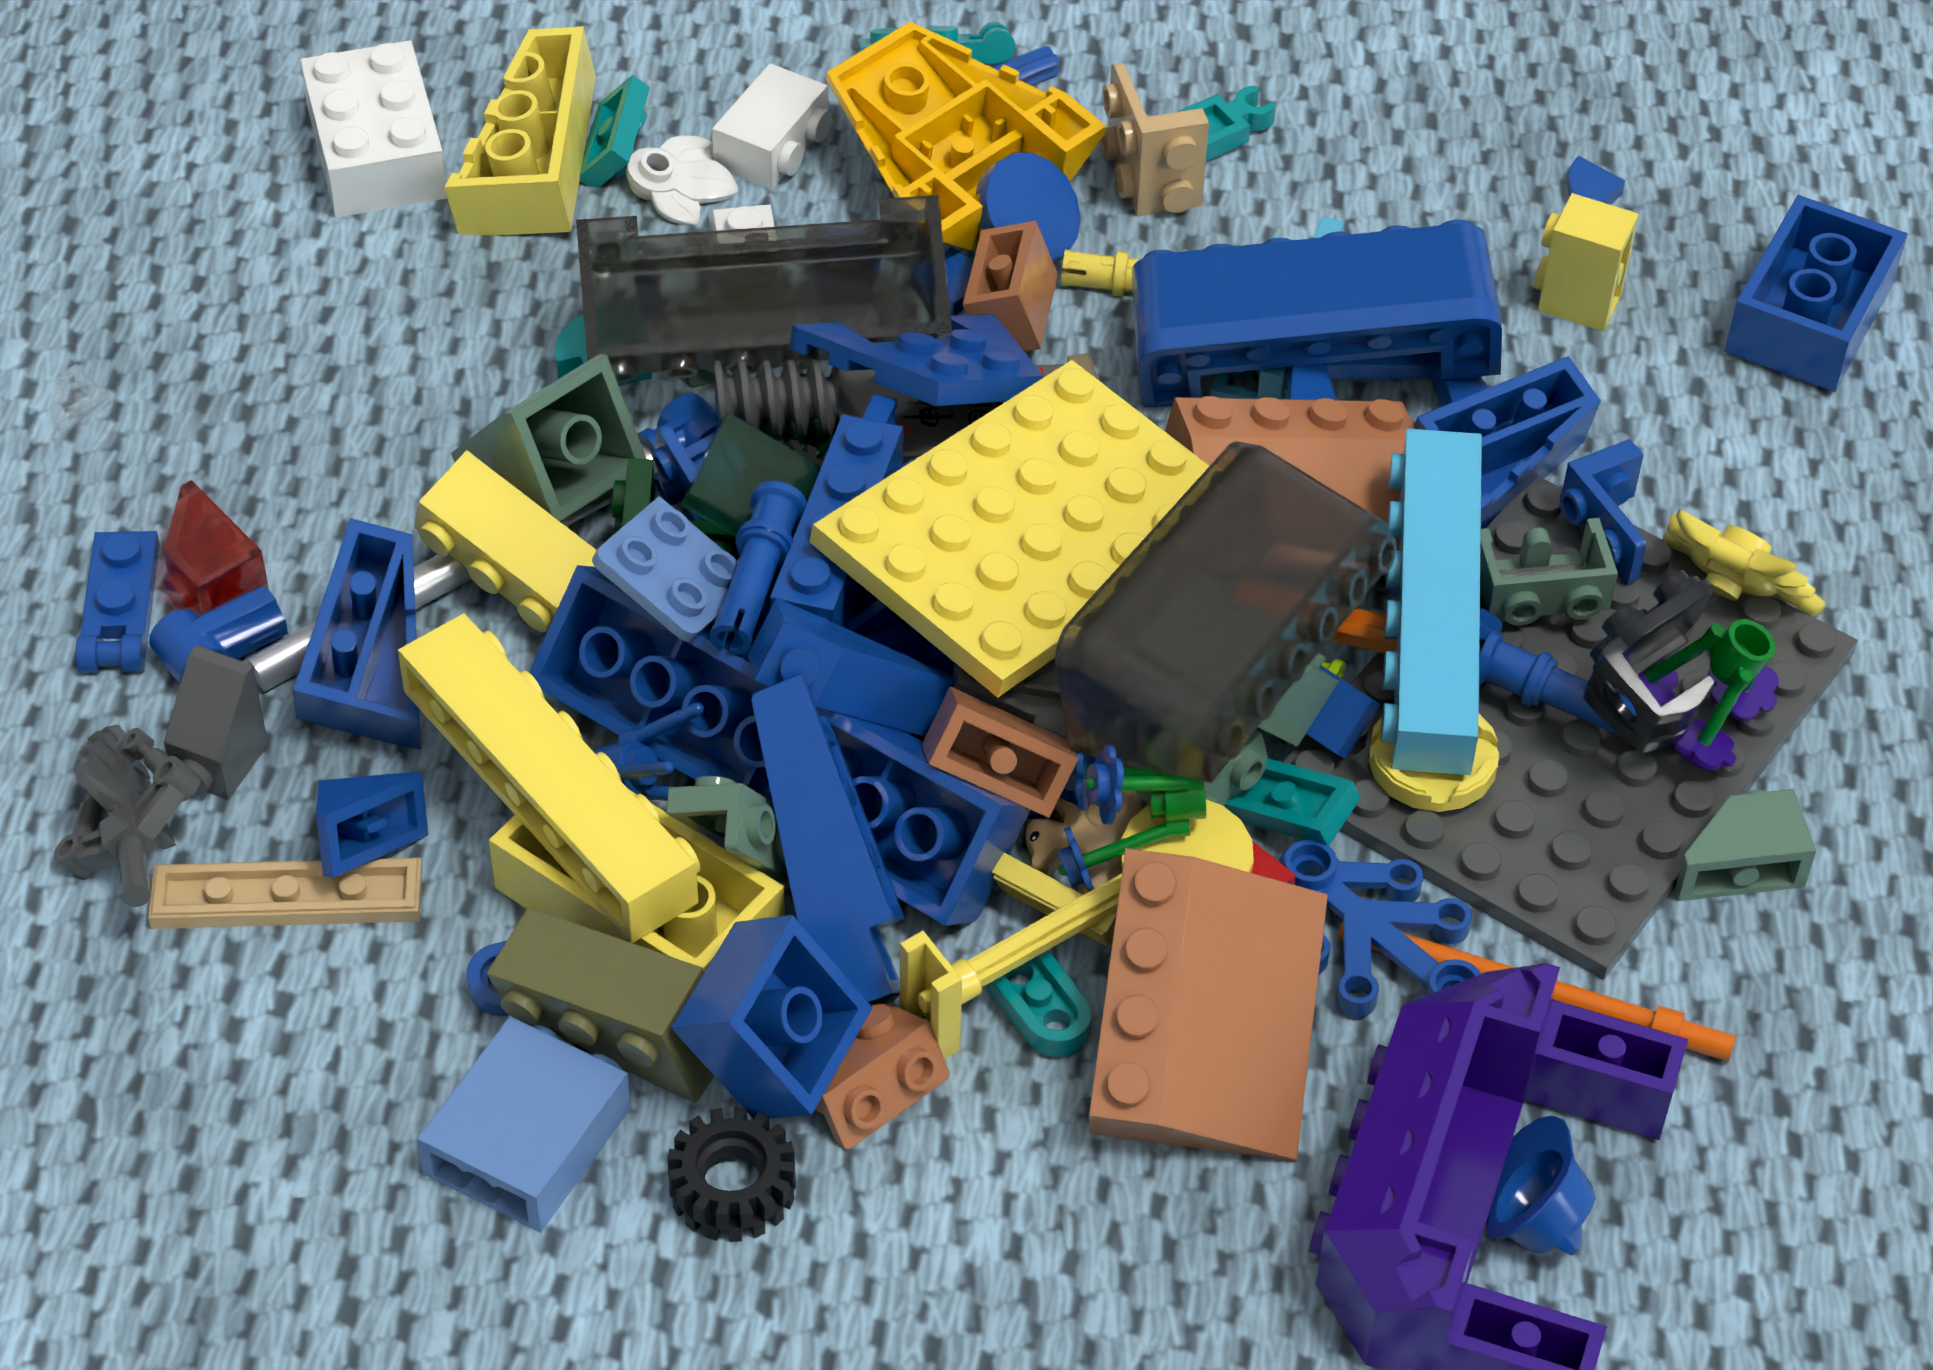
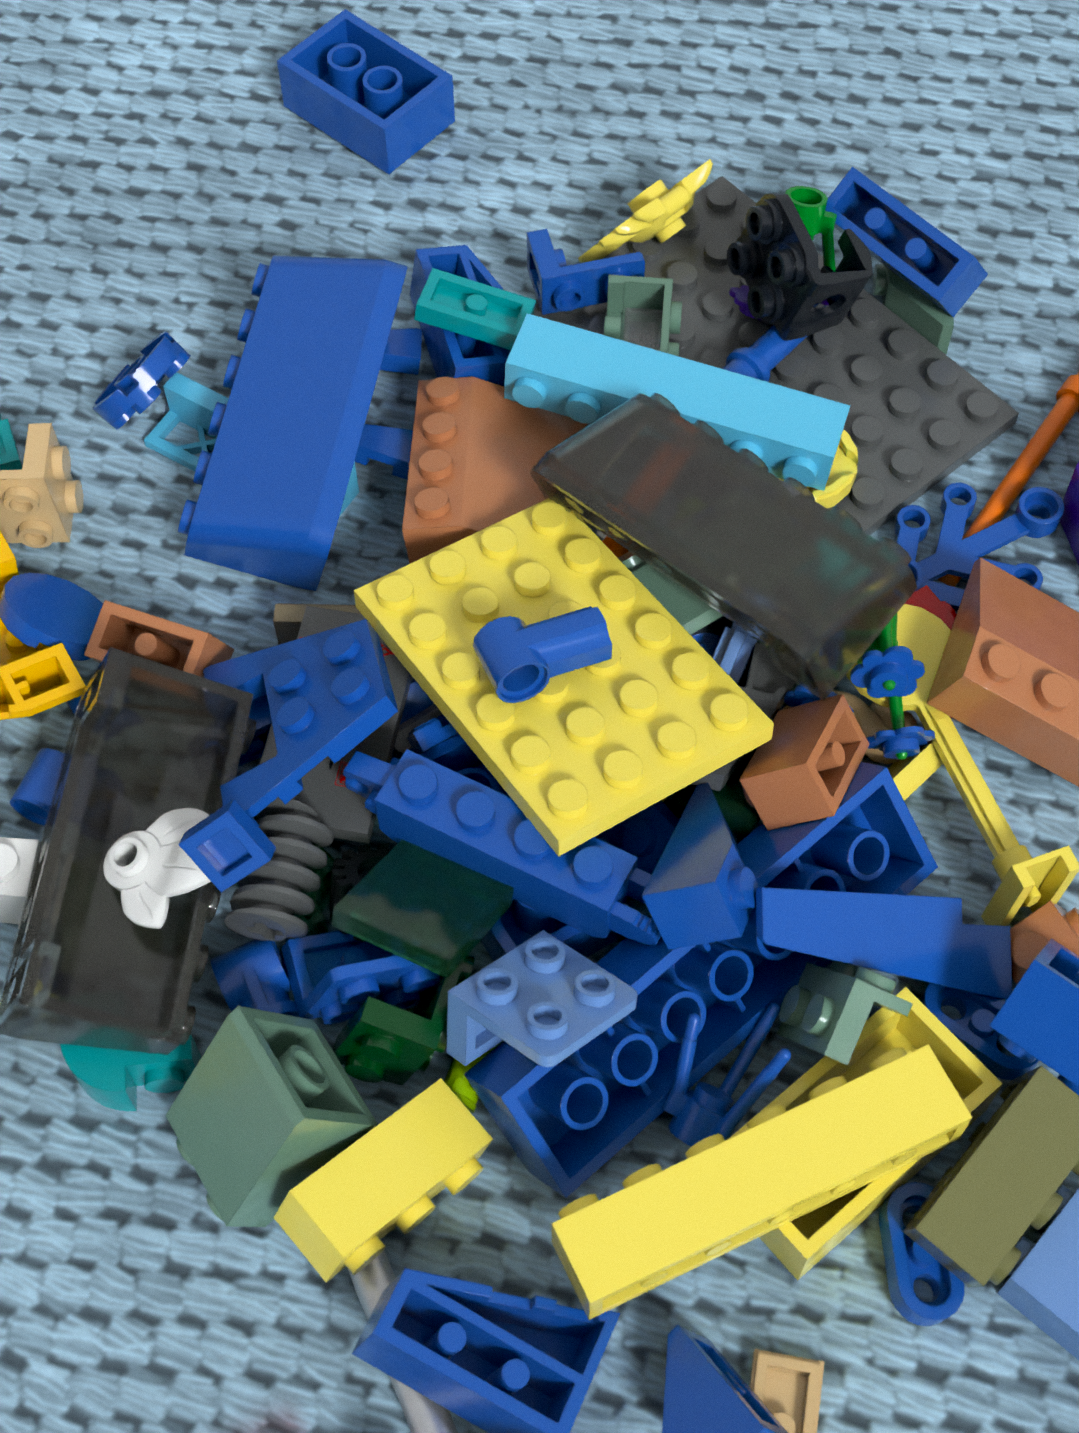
camera: 75 degrees left, 10 degrees up
blue pin [709,481,807,655] -> none
teal plate [987,950,1092,1057] -> none
light yellow pin [1061,249,1140,297] -> none
light yellow brick [1533,193,1639,332] -> none
blue tile [1567,156,1625,205] -> none
none -> blue plate [92,331,191,430]
none -> white plate [103,808,211,929]
none -> blue plate [178,799,276,892]
none -> teal plate [414,268,536,350]
none -> blue piece [473,606,612,703]
none -> blue brick [825,166,988,318]

